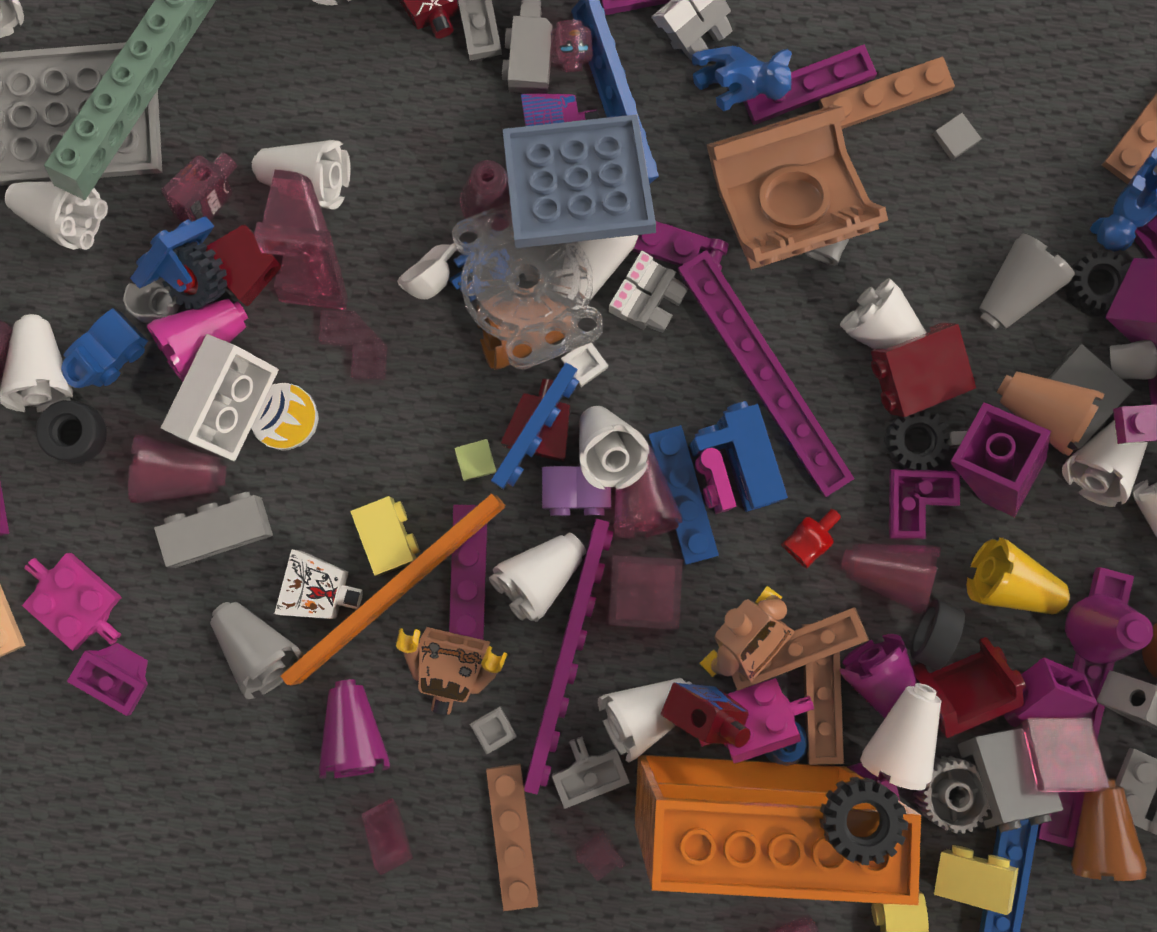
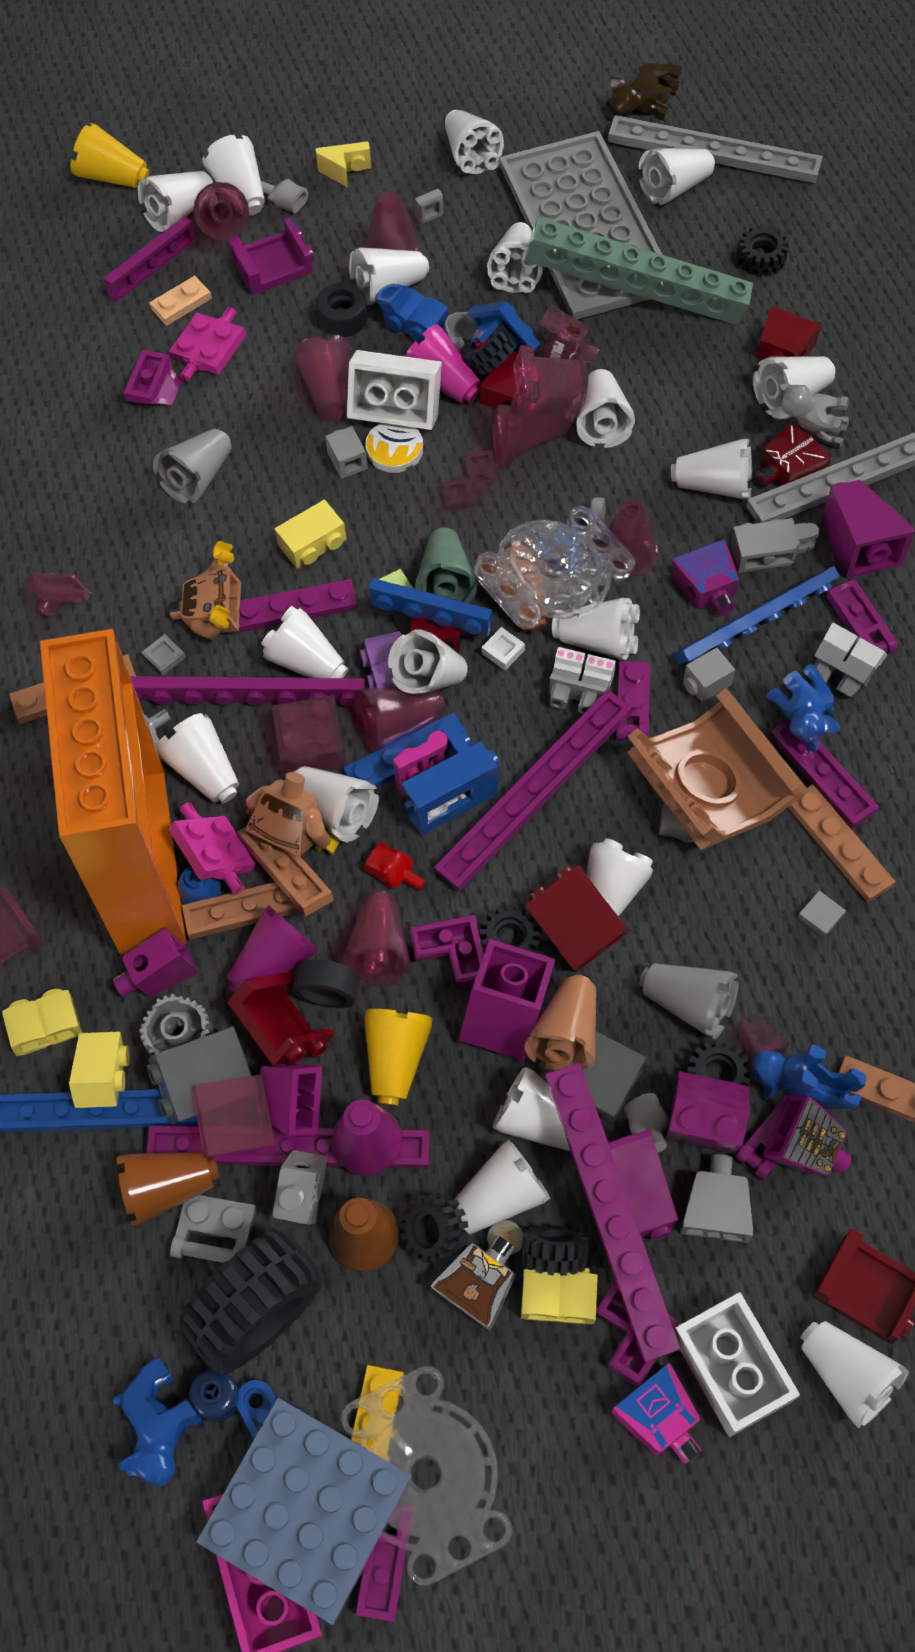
camera: 80 degrees right, 20 degrees down
light grey brick [154,492,273,568] -> none
white torso [274,549,363,619] -> none
orange tile [280,494,505,686] -> none
magenta cone [318,679,390,779] -> none
white cap [397,242,459,299] -> none
sand blue plate [503,114,656,248] -> none
clear pink head [550,20,593,72] -> none
dark red torso [660,682,751,748] -> none
black tyre [820,777,908,865] -> none
white cone [860,683,941,790] -> none
none -> white cone [294,766,379,842]
none -> light grey brick [325,426,368,479]
none -> sand green cone [415,528,477,603]
none -> light grey tile [590,497,606,528]
none -> white cone [671,439,752,499]
none -> light grey brick [683,648,735,702]
none -> clear pink panel [736,1017,789,1062]

